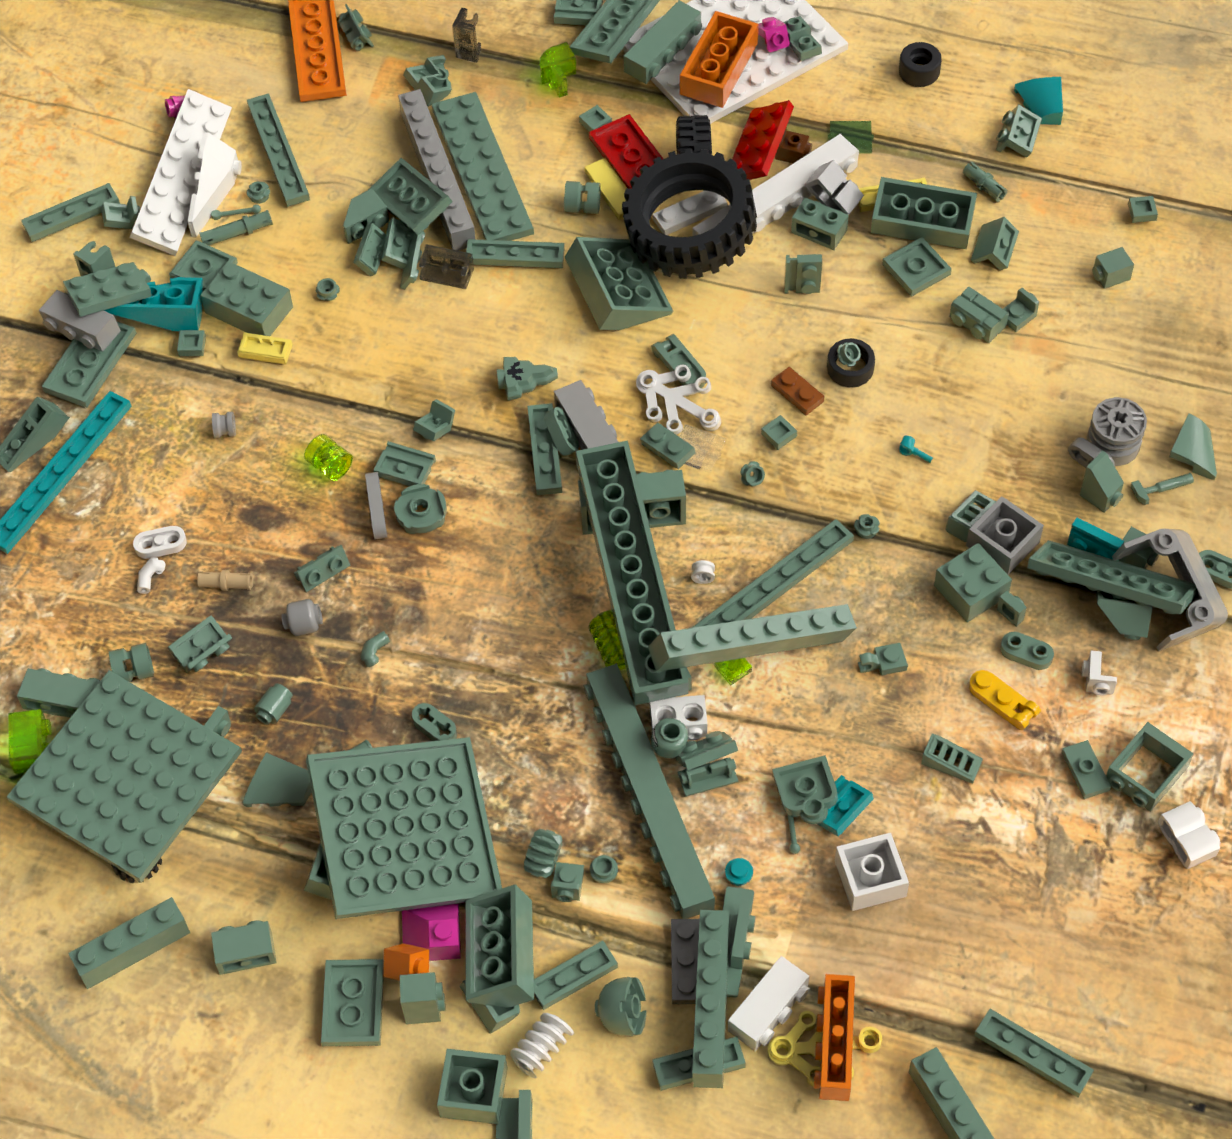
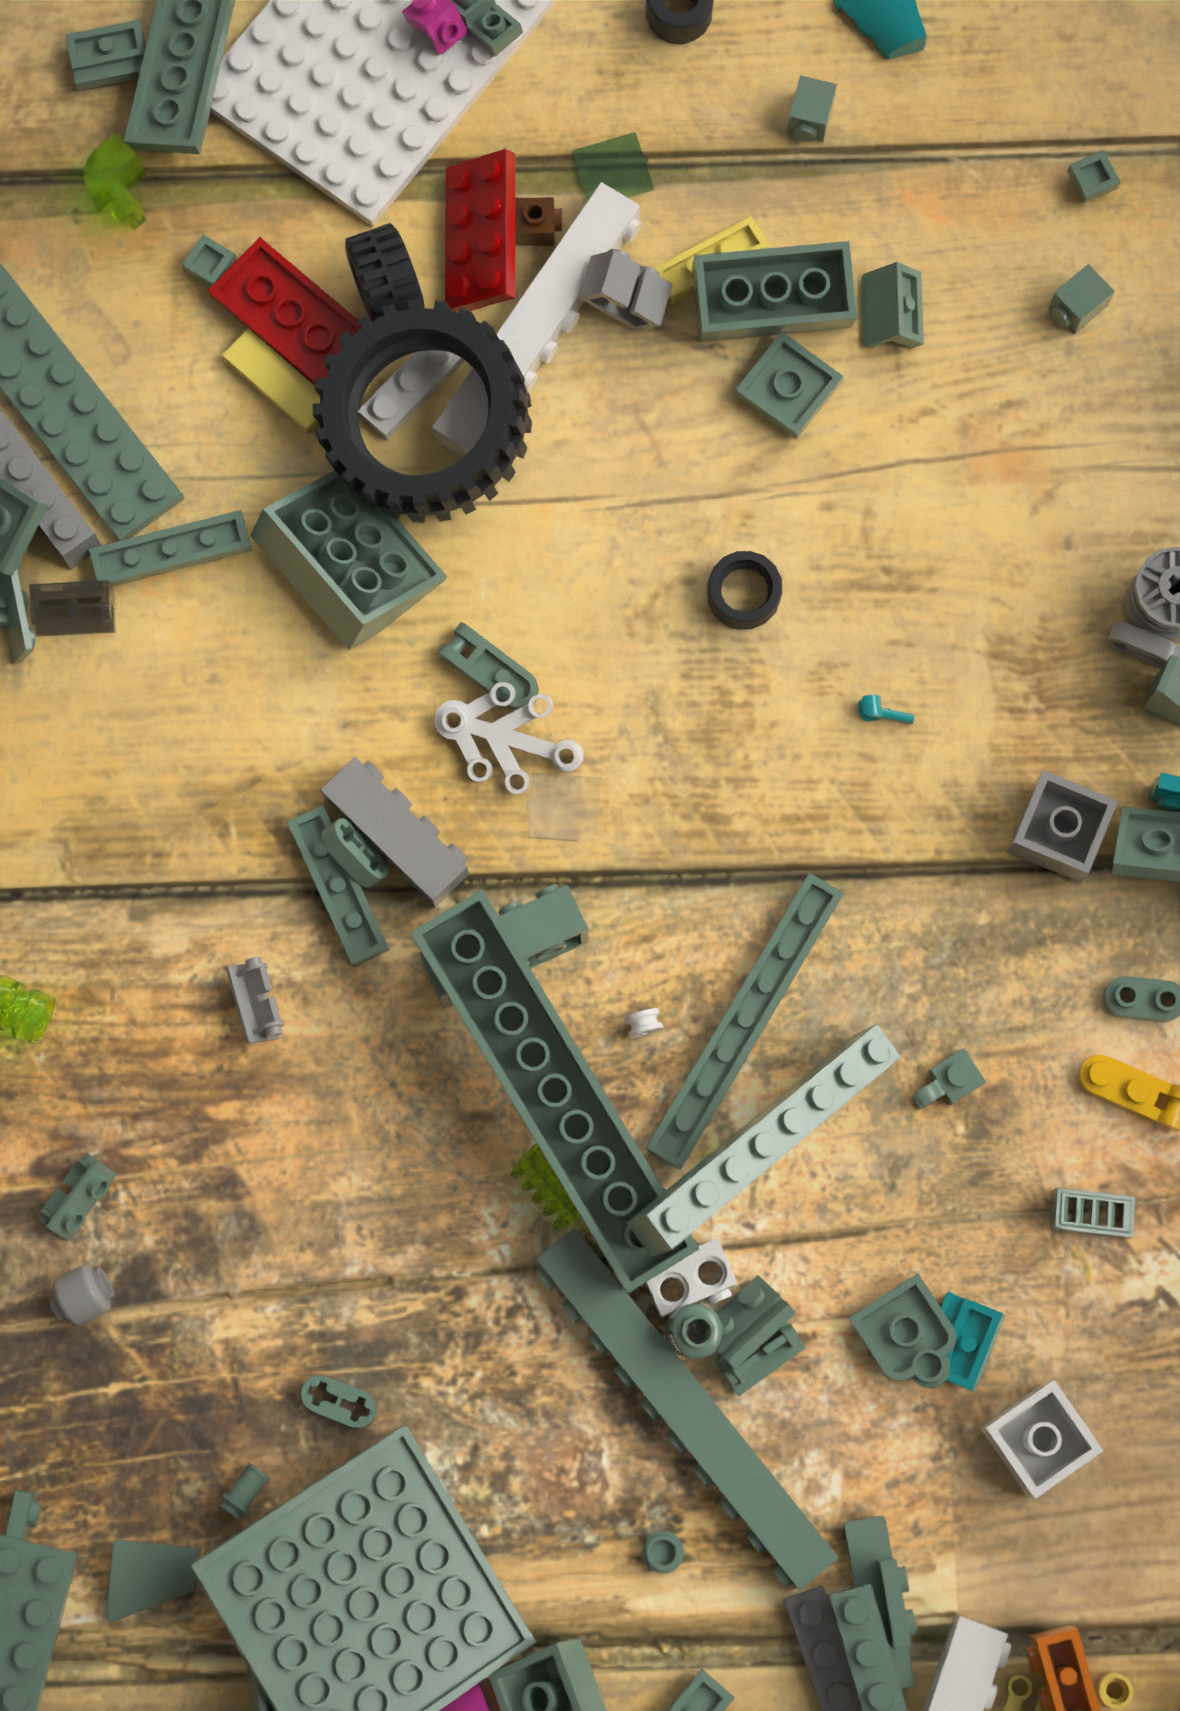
camera: 20 degrees left, 20 degrees up
sand green brick [254,683,293,725] -> none
sand green arm [360,631,390,667] -> none
light grey beam [365,472,388,539] -> none
sand green plate [373,441,436,486] -> none
sand green plate [394,484,447,534] -> none
sand green bracket [413,399,455,442] -> none
sand green rock [497,357,558,400] -> none
sand green gear [524,829,562,878] -> none
sand green bracket [551,862,584,902] -> none
sand green wheel [564,181,601,214] -> none
sand green brick [624,0,702,84] -> none
sand green plate [640,422,696,469] -> none
orange brick [680,11,759,108] -> none
teal plate [725,858,753,886] -> none
sand green plate [740,461,765,486] -> none
sand green plate [761,415,797,450] -> none
dark orange plate [771,366,825,416] -> none
sand green plate [784,254,822,294] -> none
sand green hinge [788,815,800,854] -> none
sand green brick [791,197,849,250] -> none
sand green plate [837,342,861,367] -> none
sand green plate [854,514,880,539] -> none
sand green brick [934,543,1012,623] -> none
sand green slope [946,490,996,542] -> none
sand green brick [949,287,1009,343] -> none
sand green pin [963,162,1008,202] -> none
sand green bracket [996,104,1042,157] -> none
sand green plate [997,591,1027,627] -> none
sand green bracket [1003,288,1039,332] -> none
none -> light grey hinge [225,956,284,1044]
none -> sand green brick [787,75,837,142]

